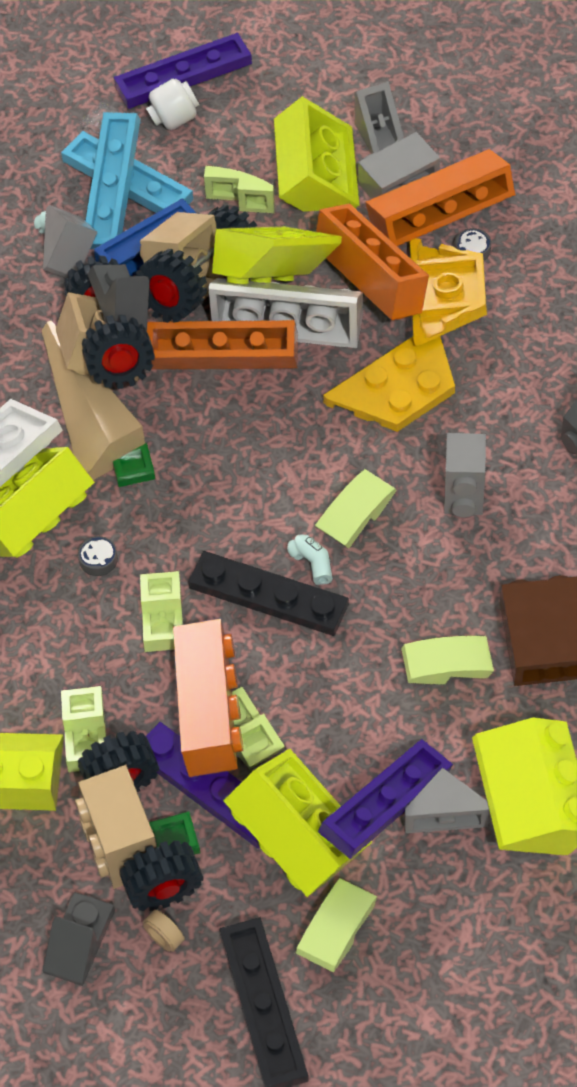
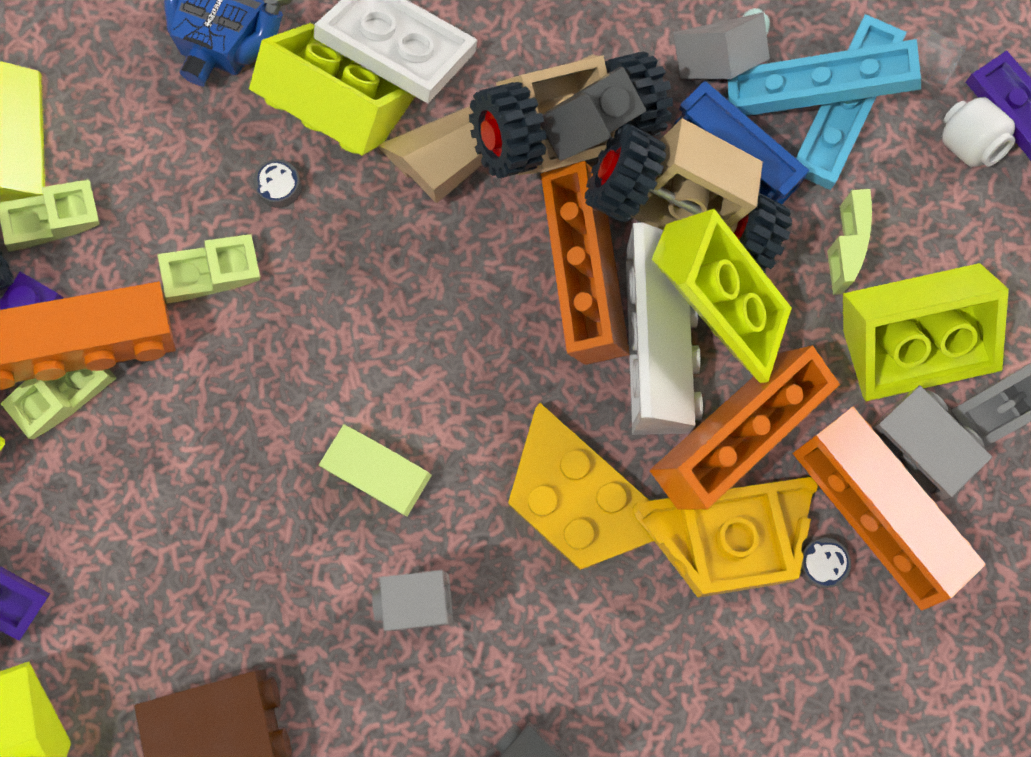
camera: 80 degrees right, 20 degrees up
green tile [113,443,156,487] -> none
black plate [188,551,349,637] -> none
light aqua arm [287,534,333,585] -> none
yellowish green slope [401,636,494,685] -> none

